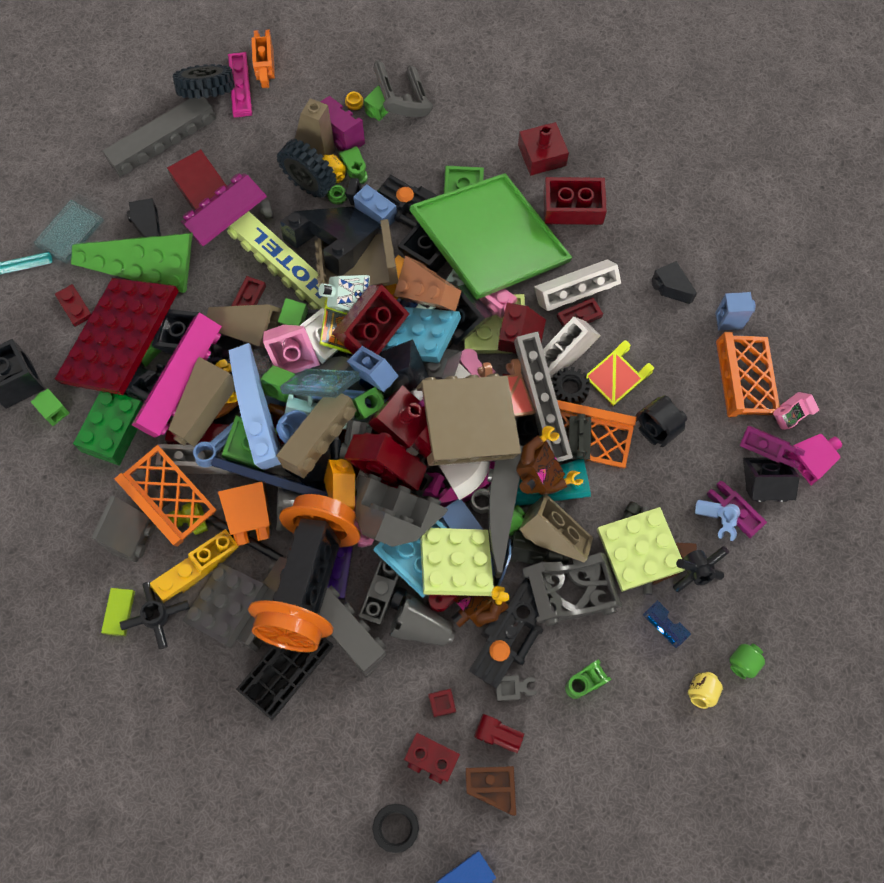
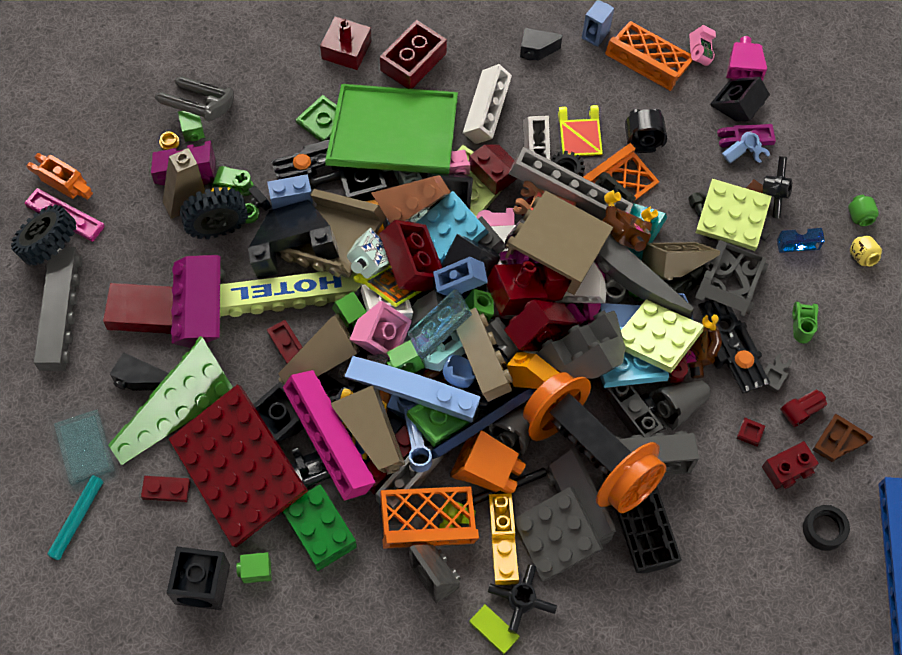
camera: 55 degrees left, 5 degrees down
dark red plate [557,297,603,327] -> none
magenta hinge [739,426,805,468] -> none

